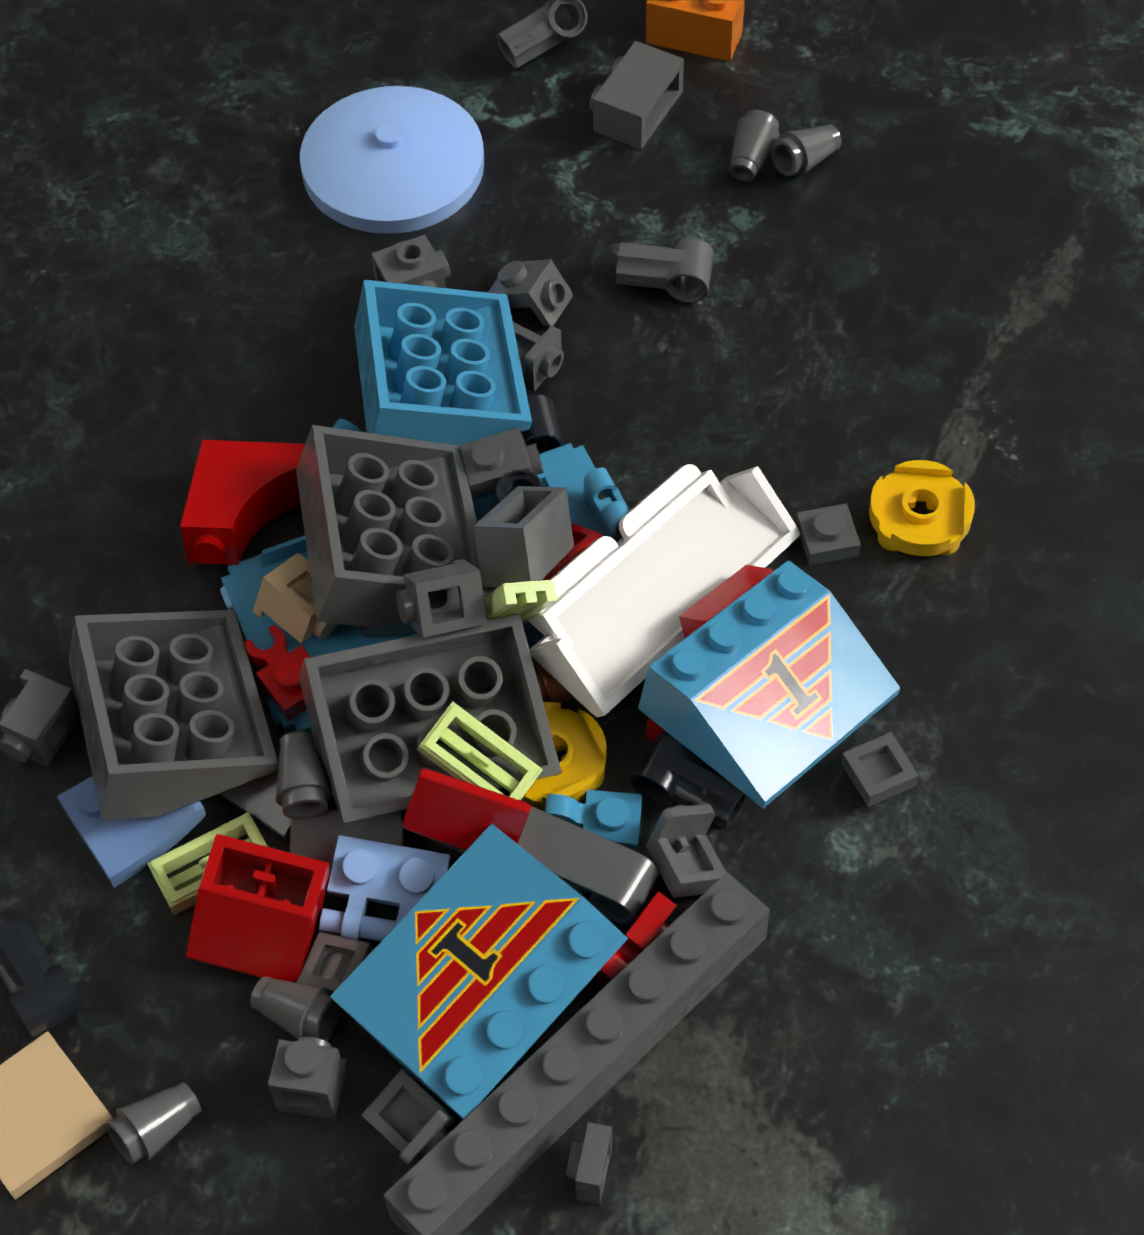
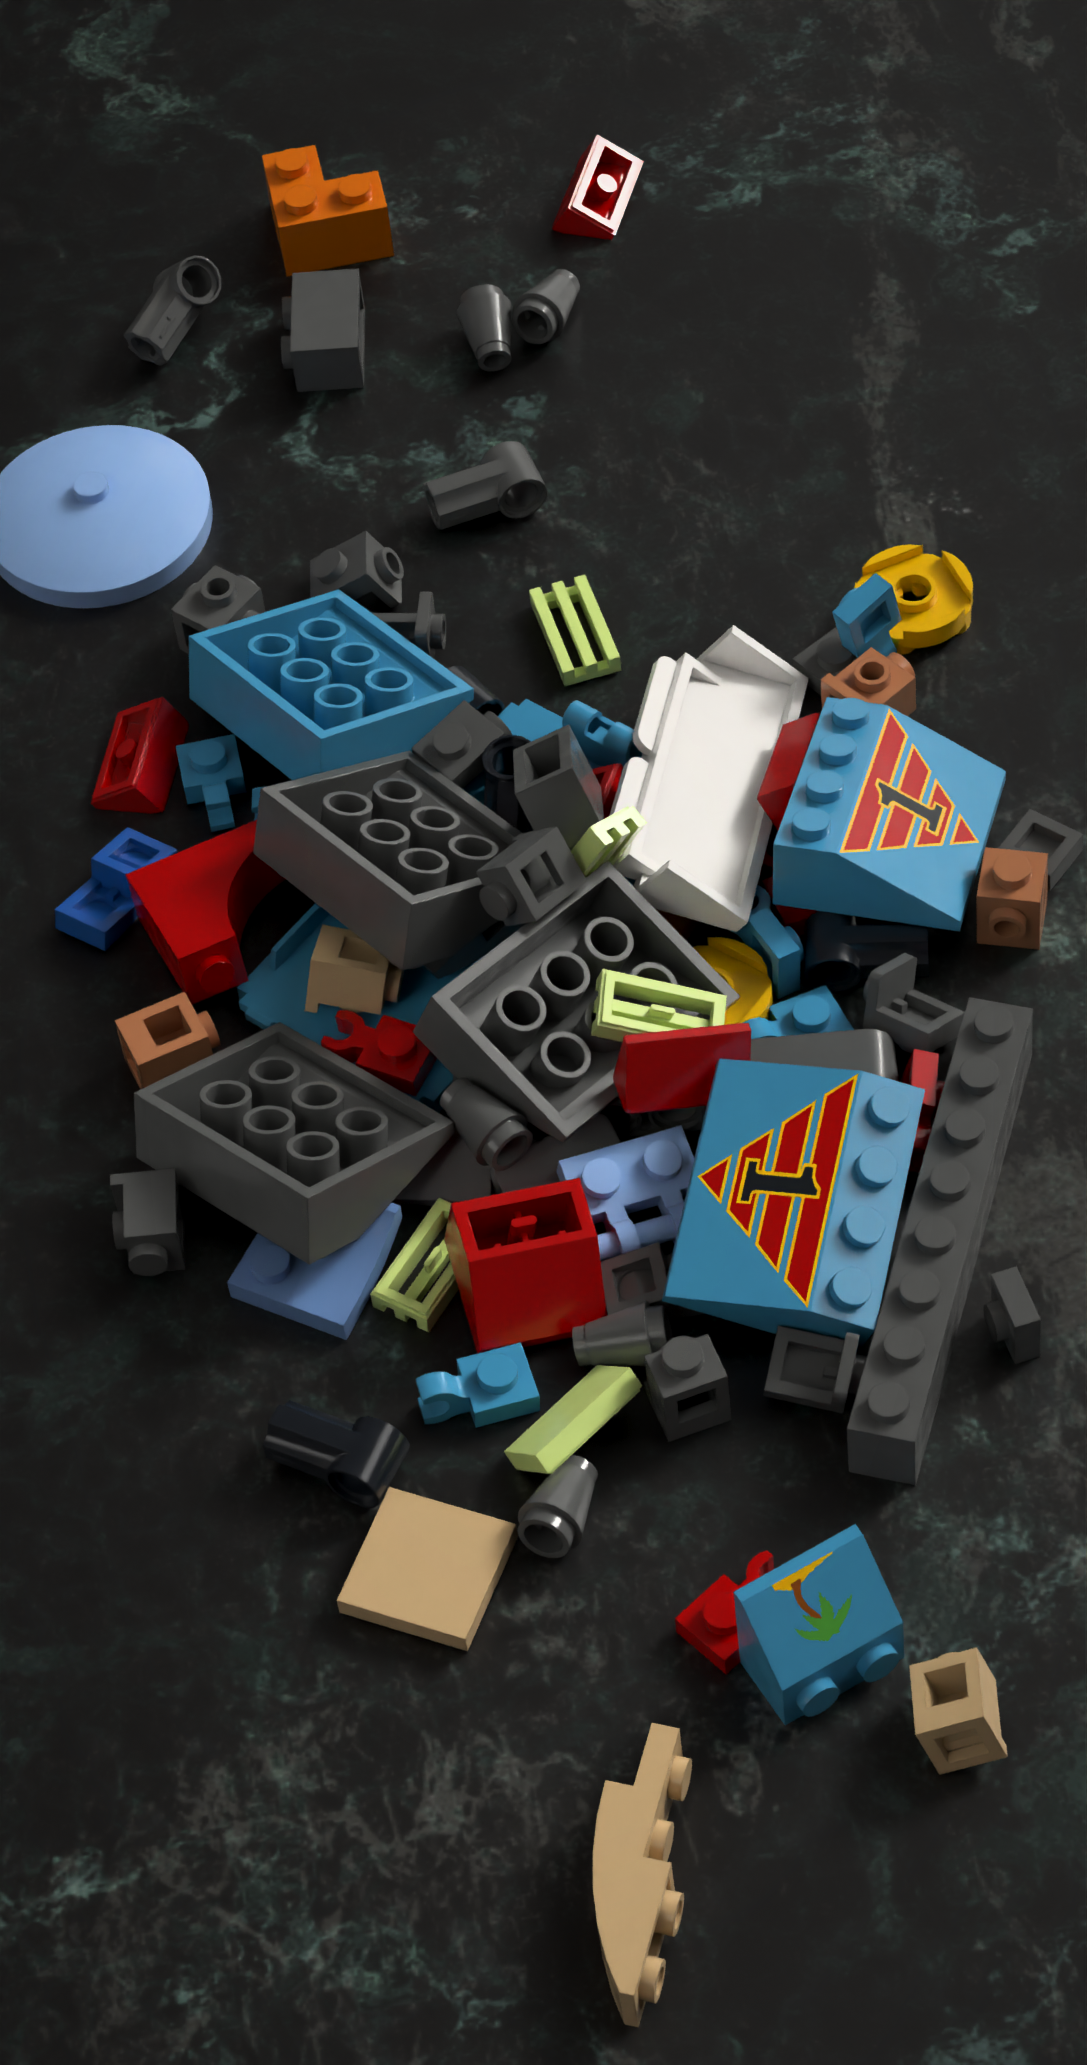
camera: 25 degrees left, 5 degrees down
none -> blue slope [55,827,177,951]
none -> red slope [91,697,189,814]
none -> nougat brick [115,992,221,1089]
none -> dark azure plate [176,734,247,832]
none -> dark azure plate [416,1342,540,1428]
none -> yellowish green tile [504,1365,643,1474]
none -> yellowish green tile [529,574,622,686]
none -> red slope [552,135,644,240]
none -> dark azure plate [730,885,805,999]
none -> nougat brick [821,647,916,716]
none -> dark azure plate [832,573,902,658]
none -> nougat brick [976,847,1048,950]

